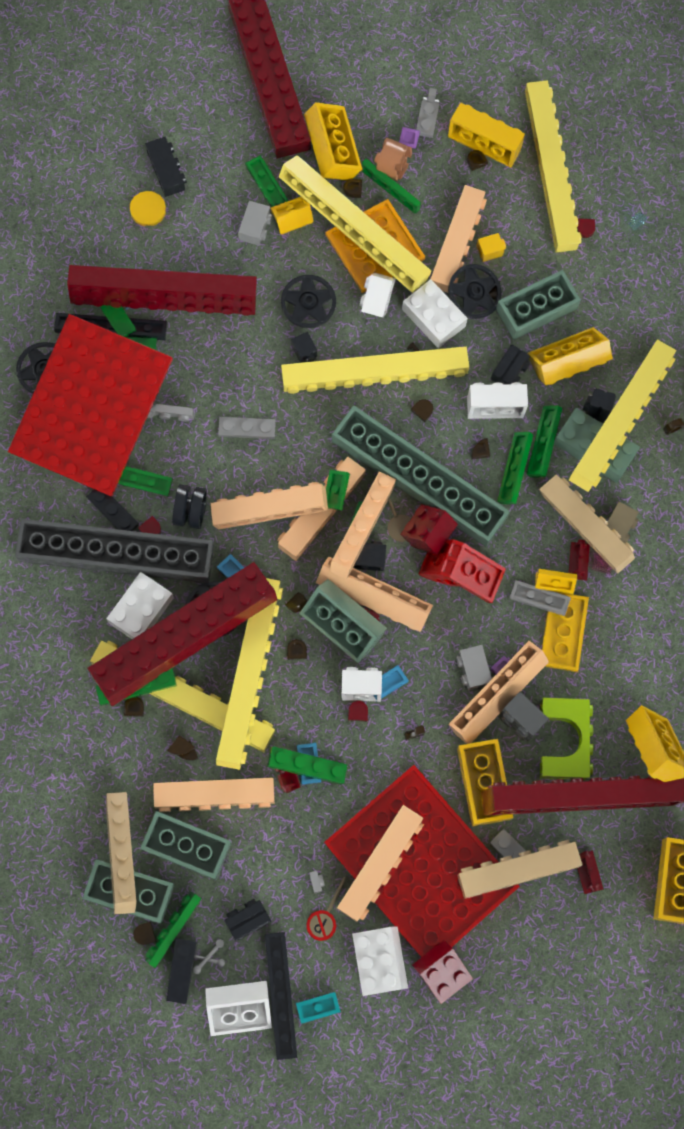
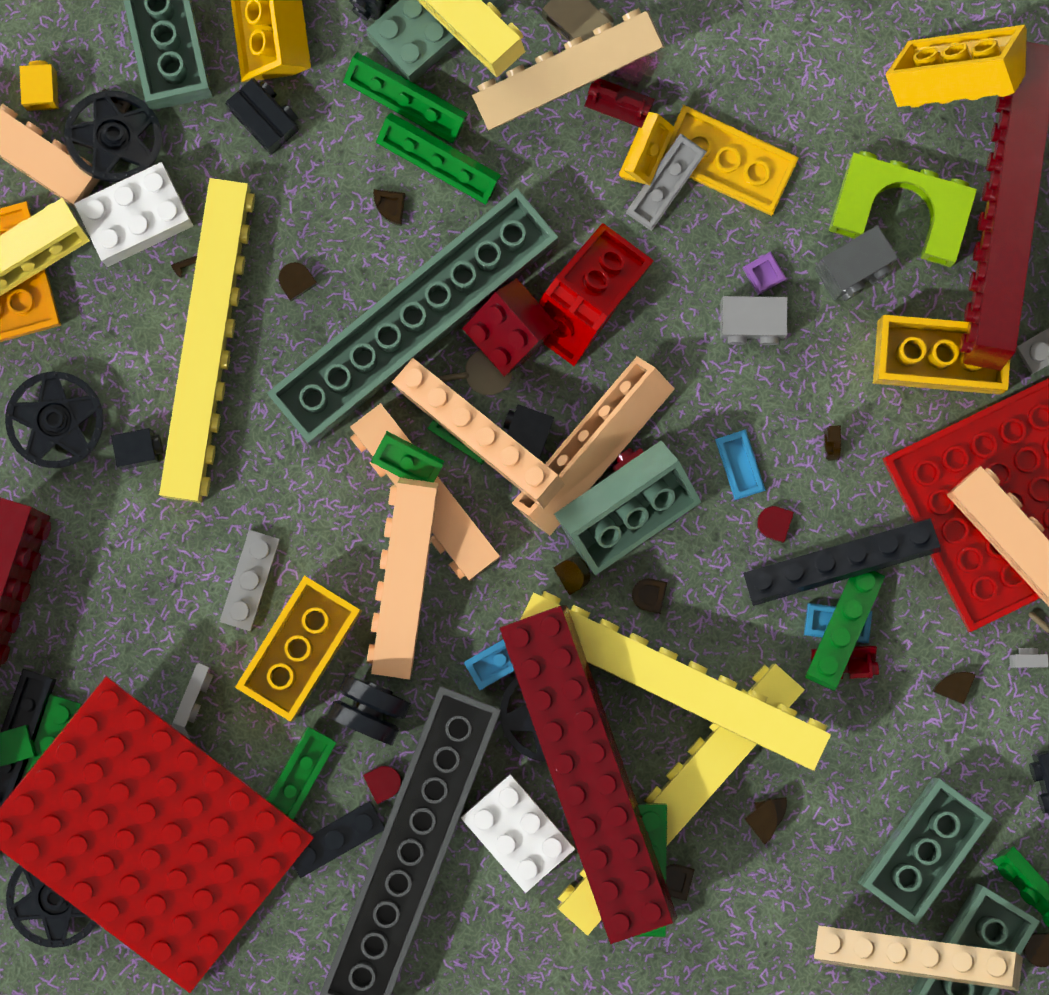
camera: 75 degrees left, 10 degrees up
light nougat brick [153,778,275,813] -> none
white brick [342,667,382,702] -> none
white brick [359,273,396,317] -> none
light nougat brick [449,641,549,744] -> none
white brick [467,382,528,419] -> none
none -> yellow brick [235,575,362,722]
none -> black plate [743,518,941,606]
none -> dark brown tile [932,672,976,704]

